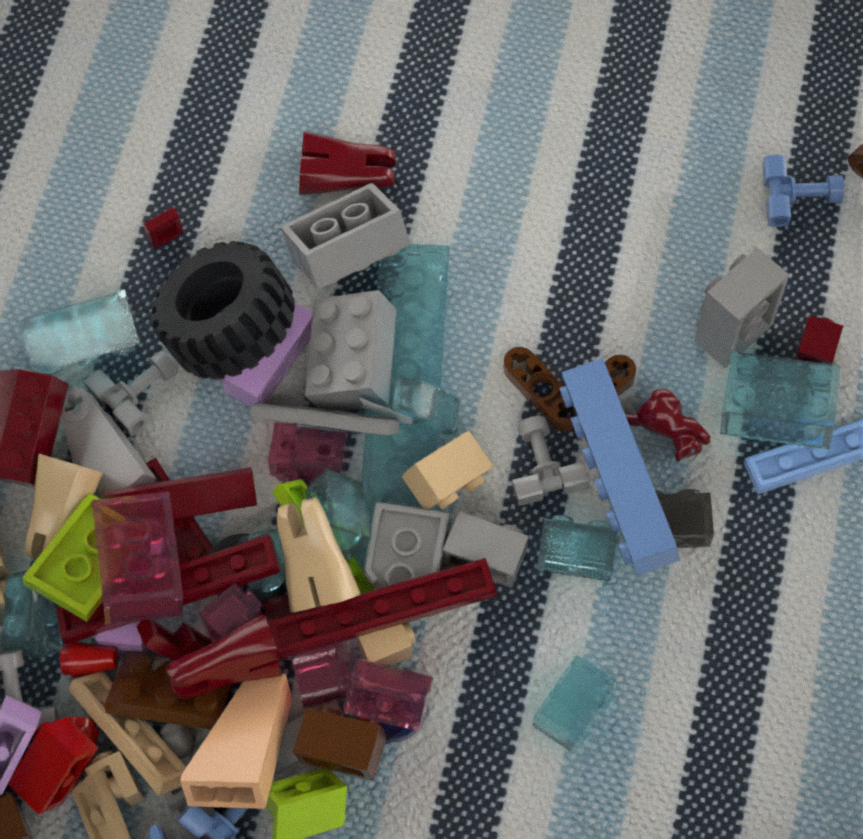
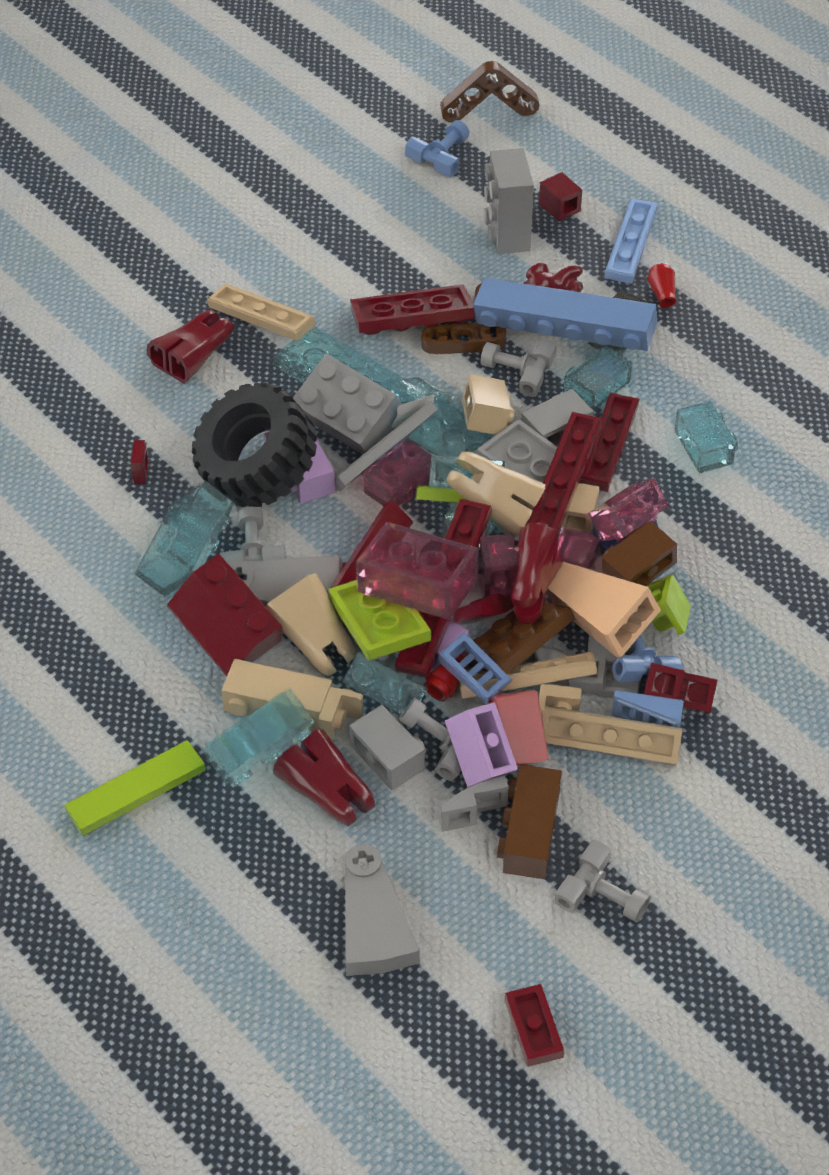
camera: 55 degrees left, 15 degrees down
light grey brick [280,183,411,290] -> none
clear light blue brick [720,351,841,450] -> none
none -> tan tile [207,283,316,341]
none -> dark red plate [350,284,476,335]
none -> medium blue slope [438,632,512,704]
none -> dark red tile [579,392,640,492]
none -> red cone [647,263,676,308]

